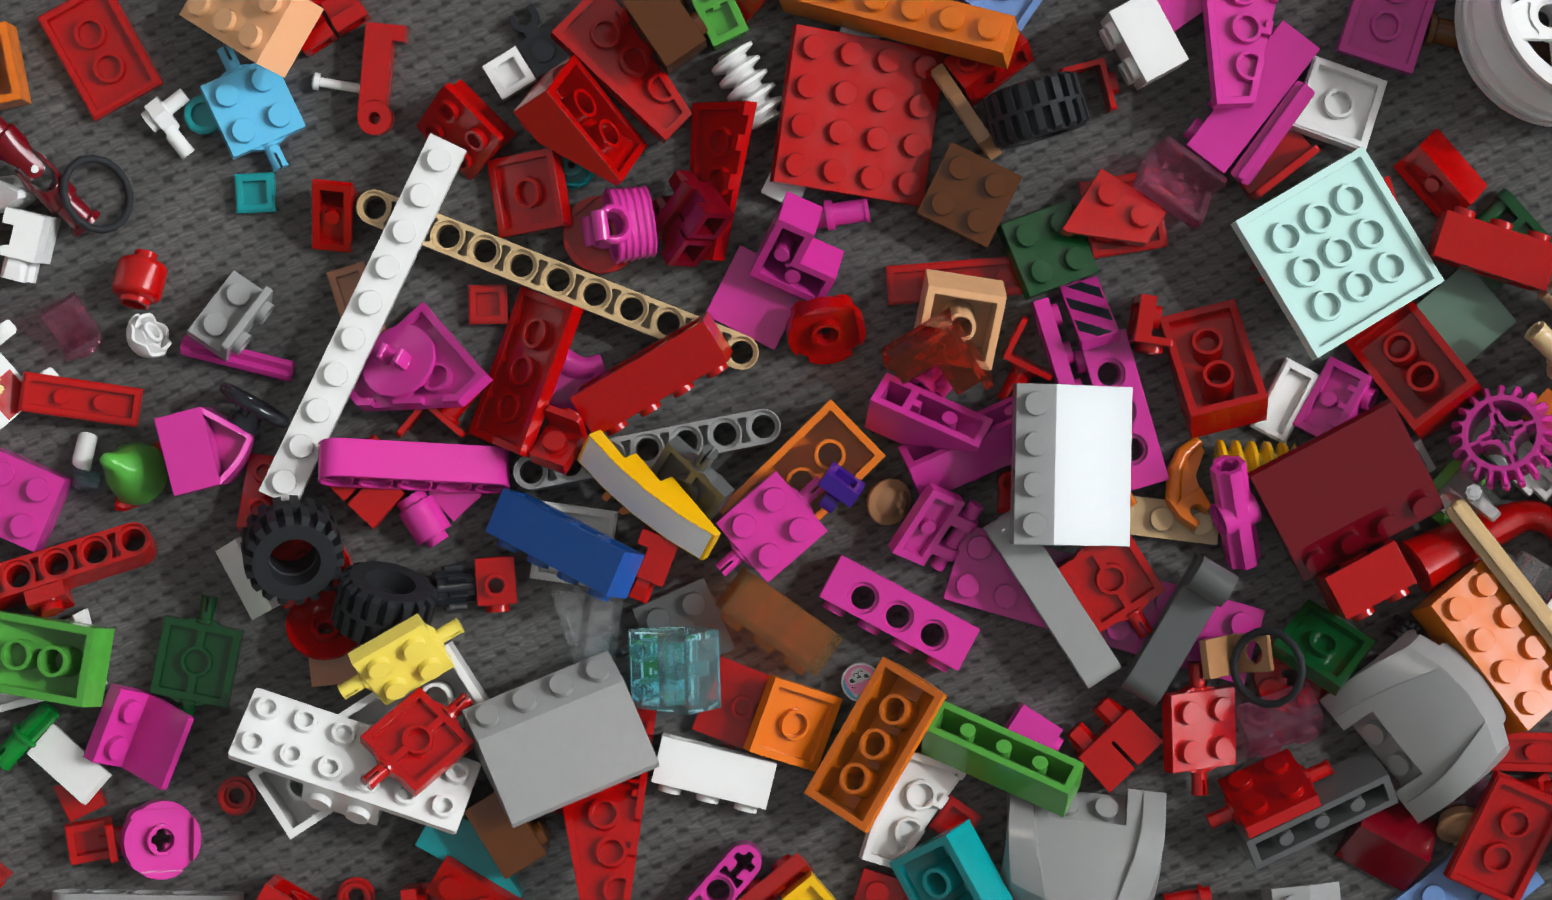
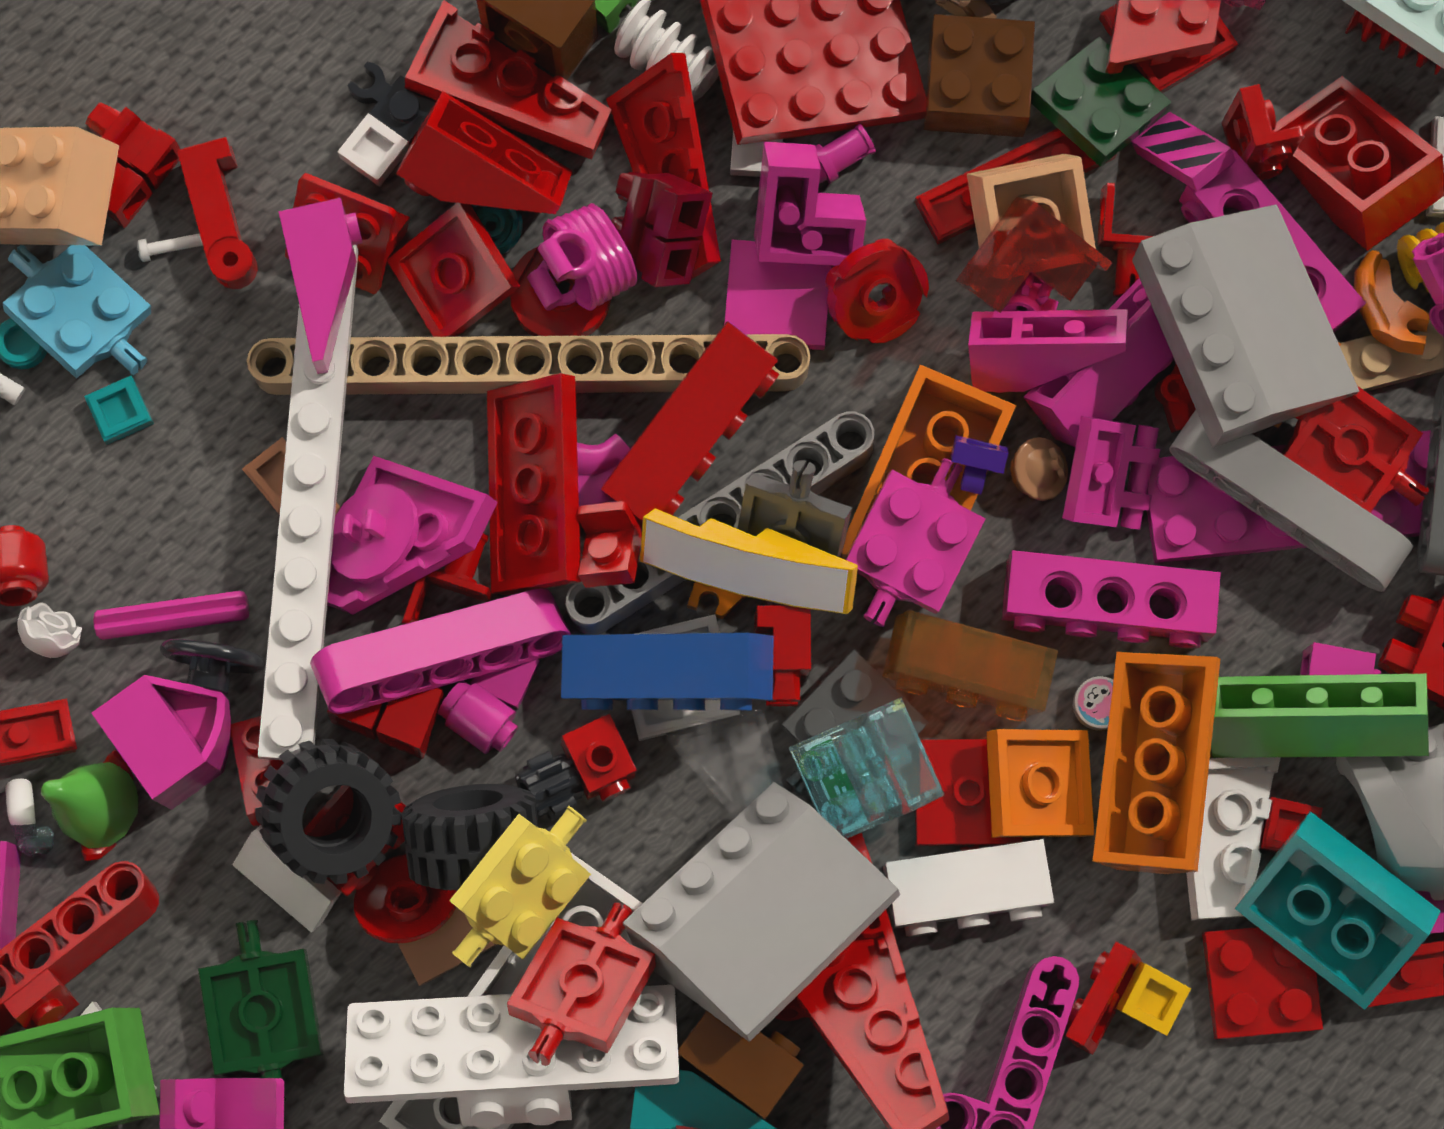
camera: 25 degrees left, 10 degrees down
light grey bracket [187,270,275,361] -> none
red slope [312,178,358,253] -> none
red tile [468,284,509,325] -> none
dark pink plate [1030,297,1083,385] -> none
none -> dark pink slope [278,198,363,374]

